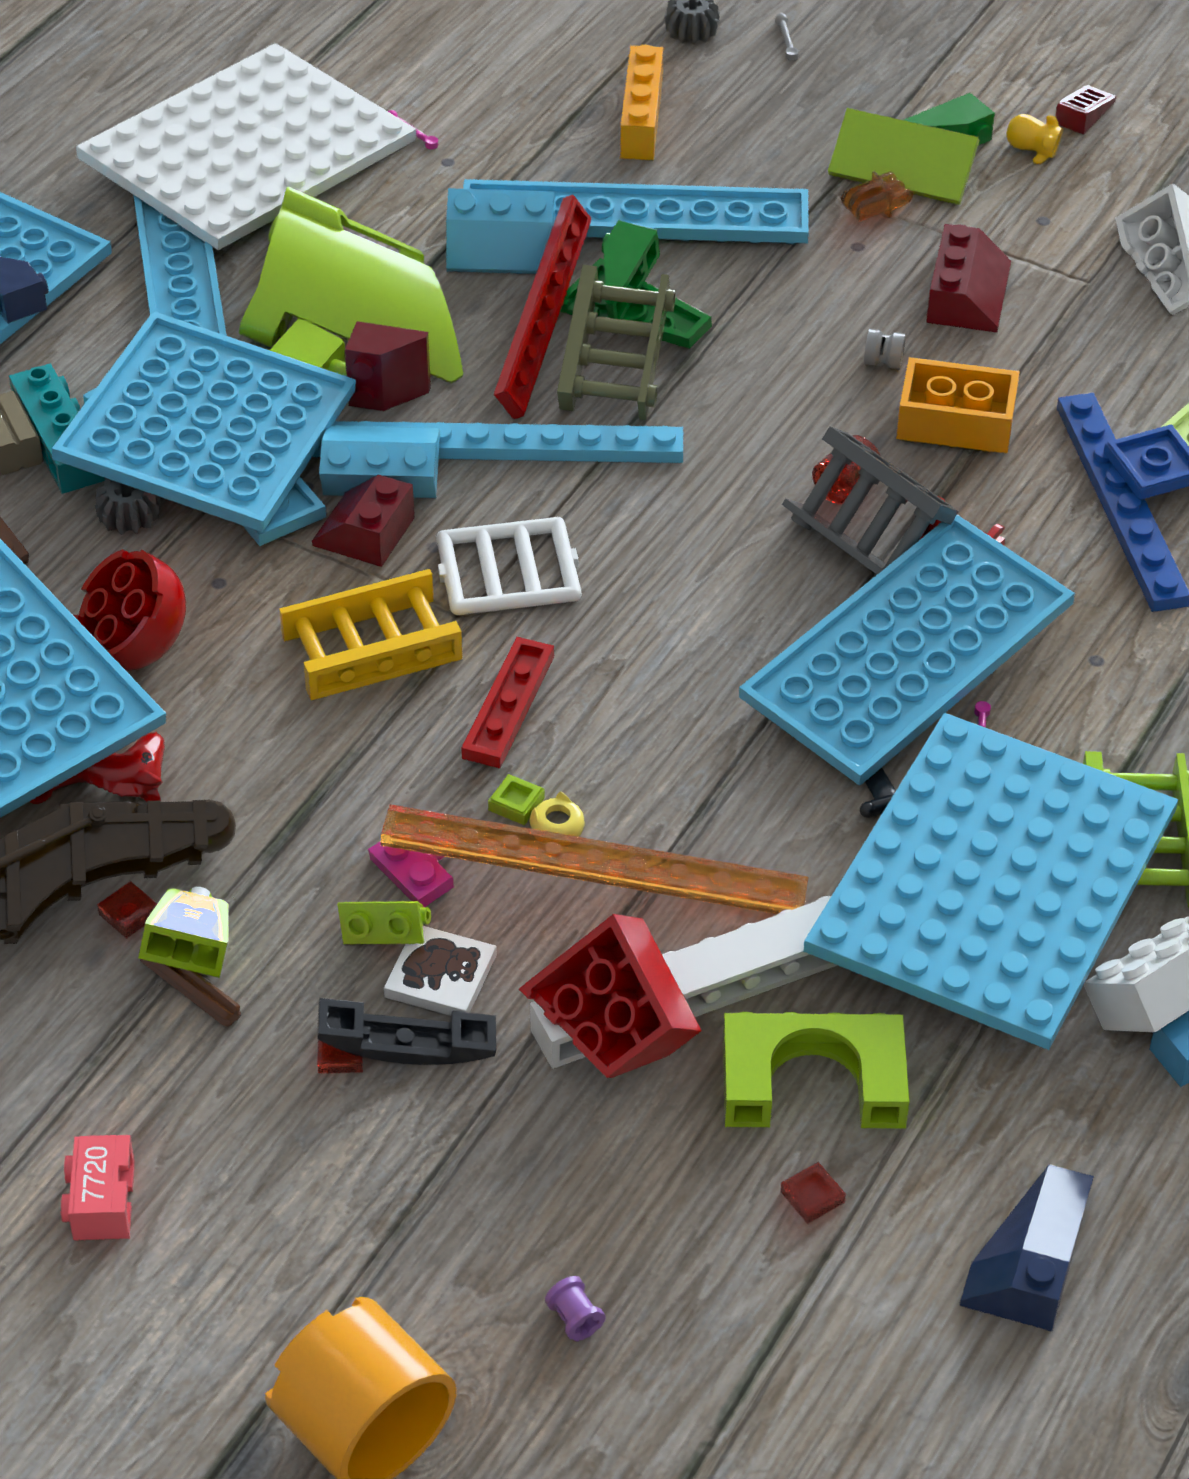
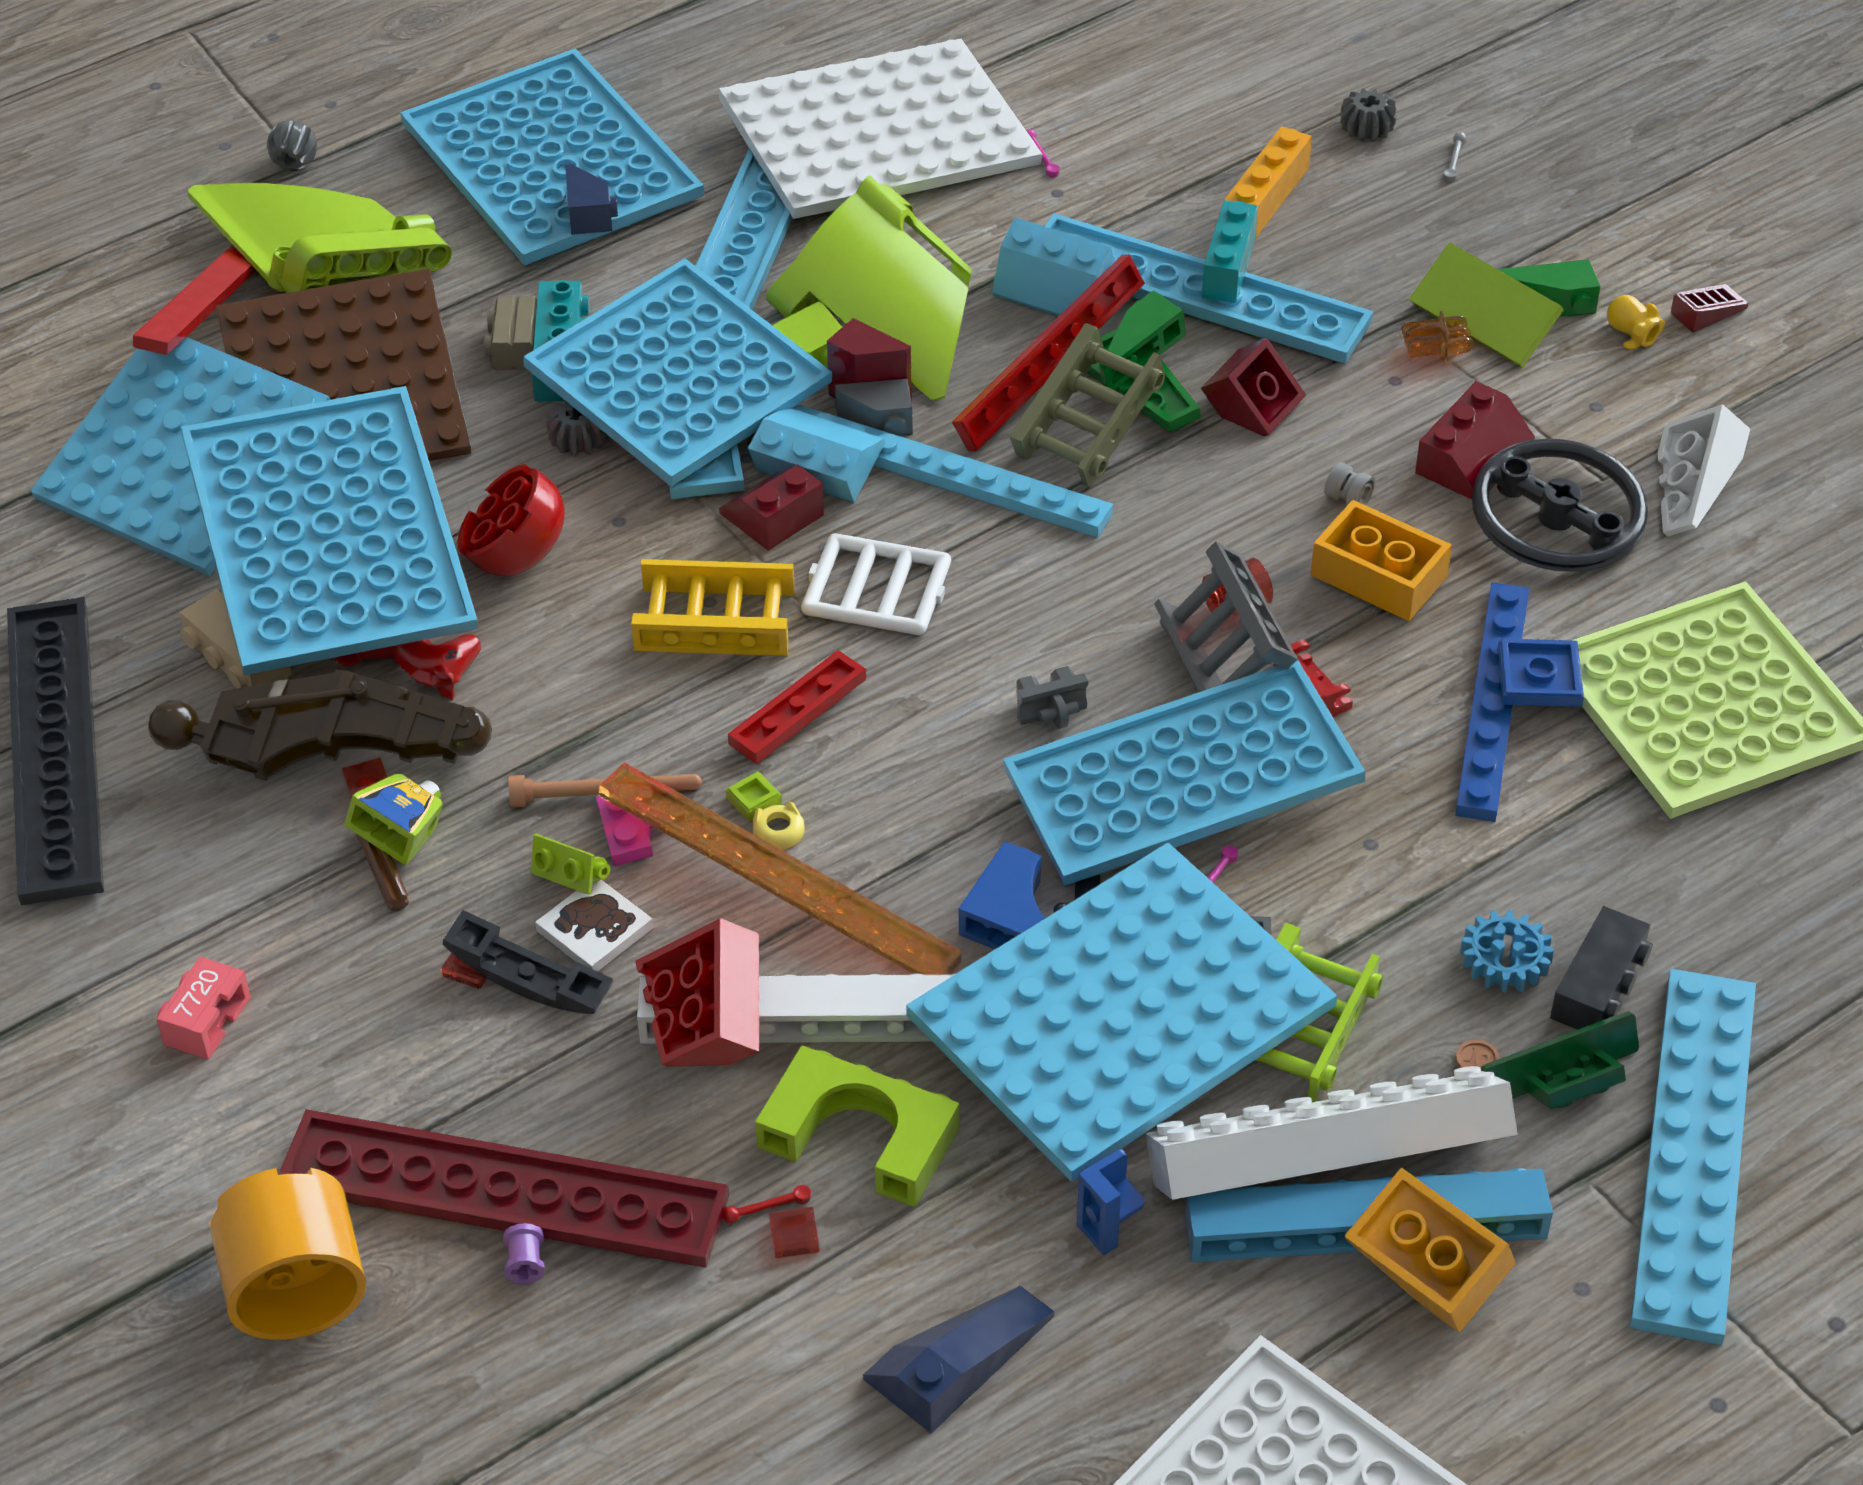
camera: 25 degrees right, 0 degrees up
none -> dark red plate [278,1109,729,1268]
none -> nougat piece [508,774,702,808]
none -> red hinge [722,1185,811,1224]
none -> dark grey slope [835,379,913,436]
none -> blue arch [958,841,1045,950]
none -> dark grey hips [1016,666,1088,729]
none -> blue panel [1077,1149,1144,1256]
none -> dark red slope [1200,338,1306,437]
none -> teal brick [1202,200,1258,303]
none -> black piece [1472,438,1648,572]

